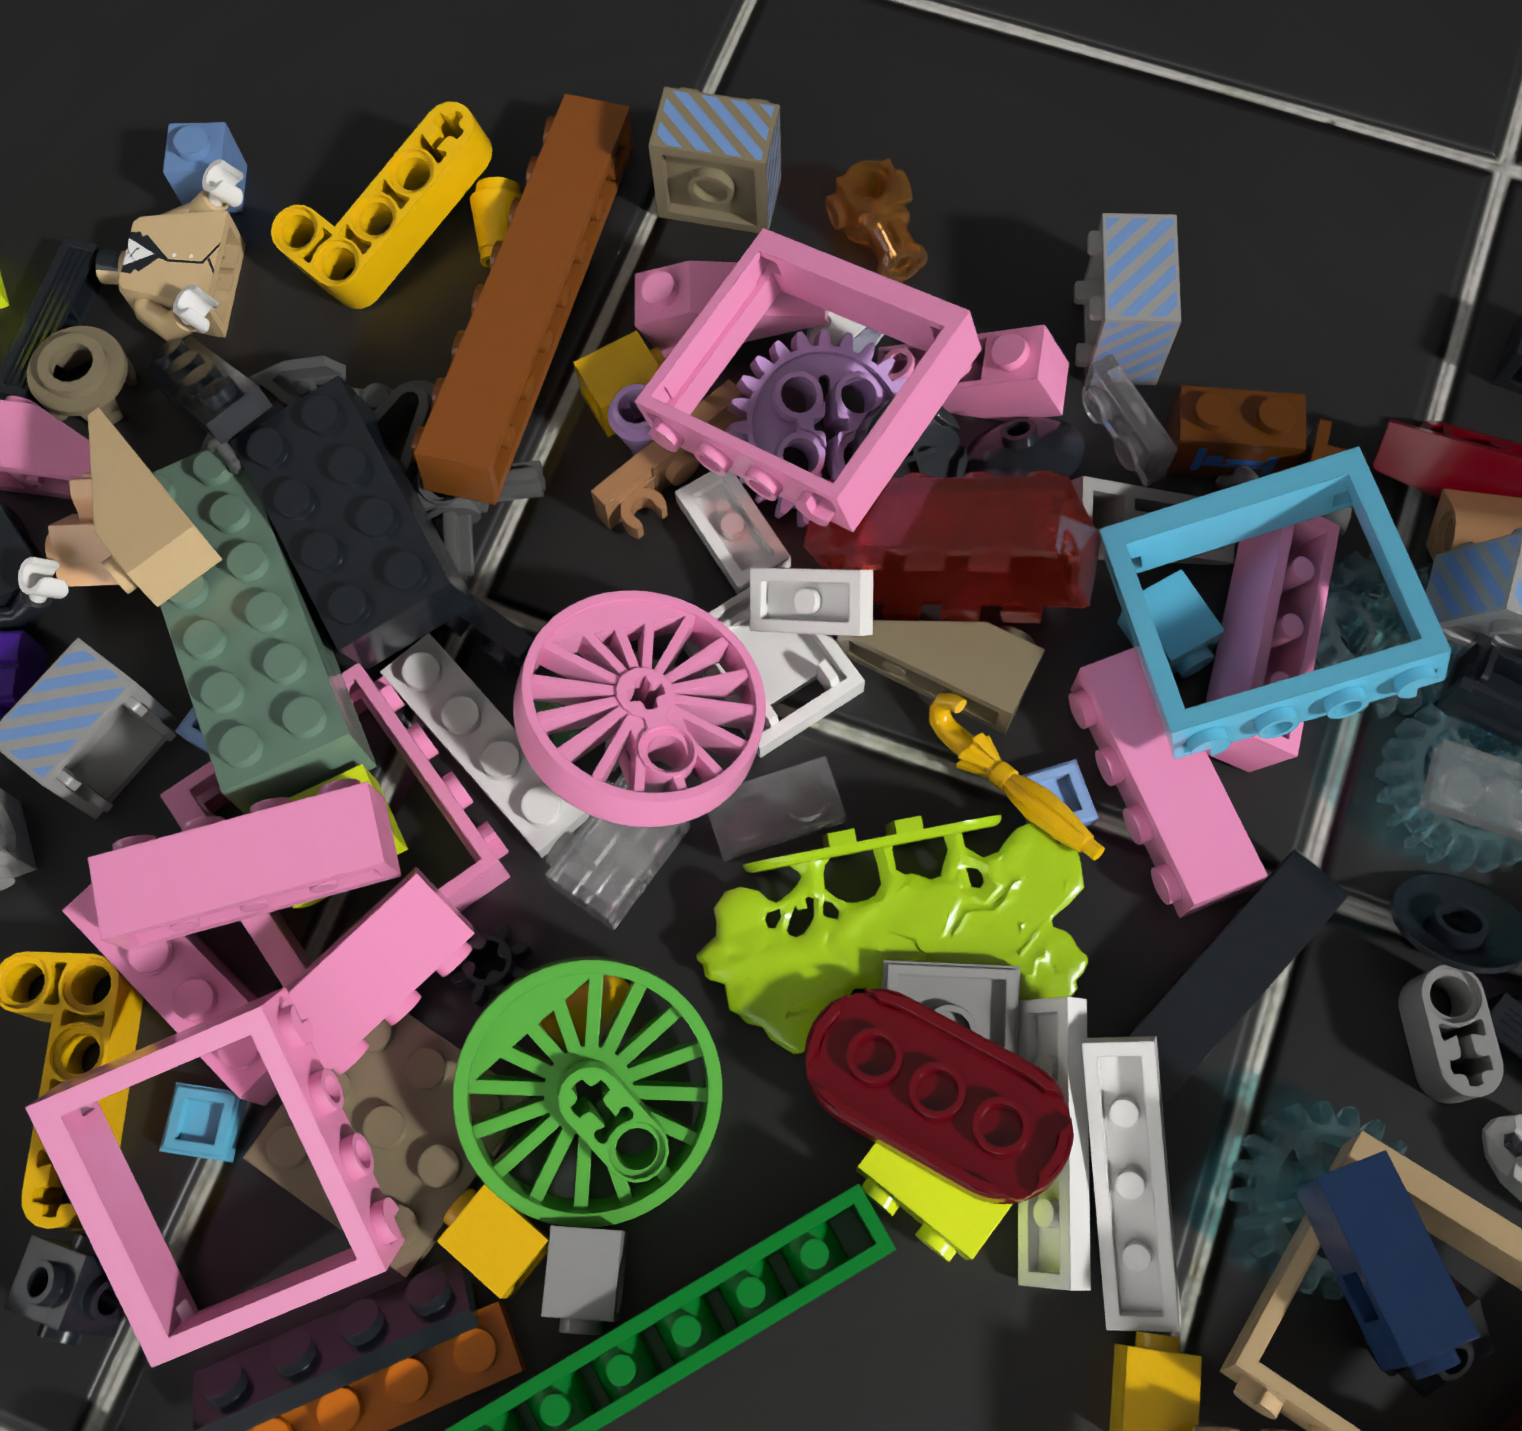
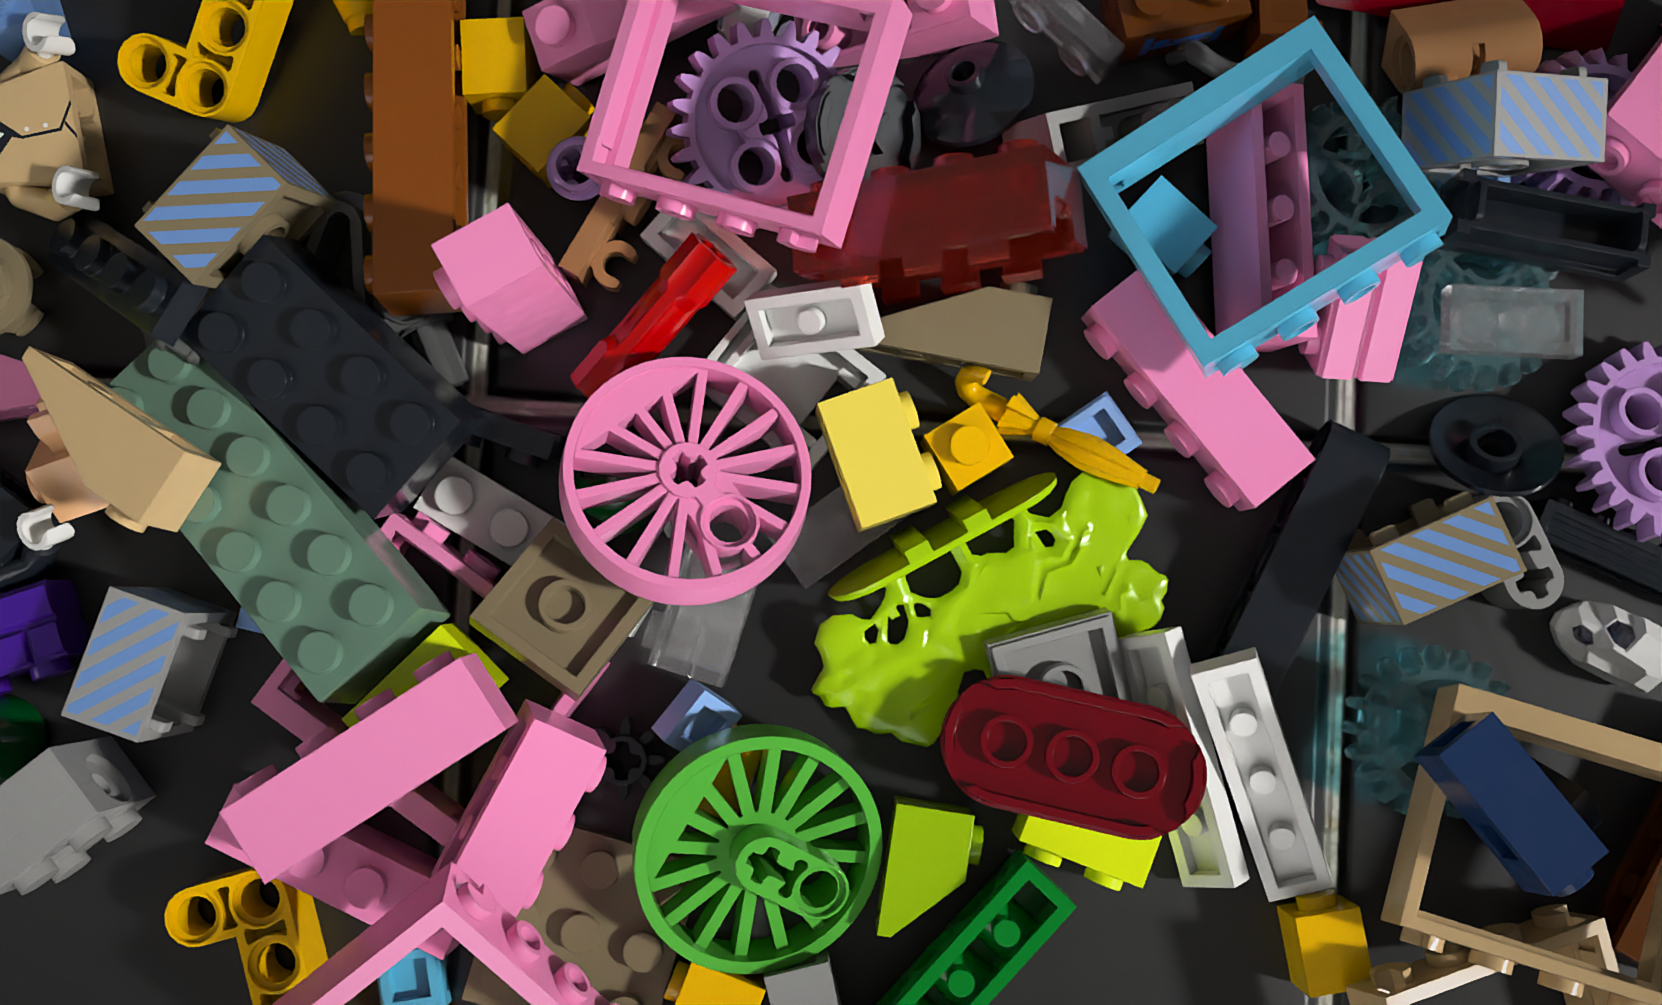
camera: 20 degrees left, 15 degrees up
none -> dark tan container [134,124,339,289]
none -> bright pink brick [431,203,589,355]
none -> yellow brick [460,17,537,121]
none -> dark tan plate [469,517,654,702]
none -> red axle [570,232,737,399]
none -> light blue plate [651,678,743,752]
none -> light yellow brick [815,378,942,533]
none -> lime slope [875,795,984,938]
none -> yellow brick [920,402,1014,496]
none -> bright pink brick [1298,234,1423,383]
none -> dark tan container [1335,492,1527,626]

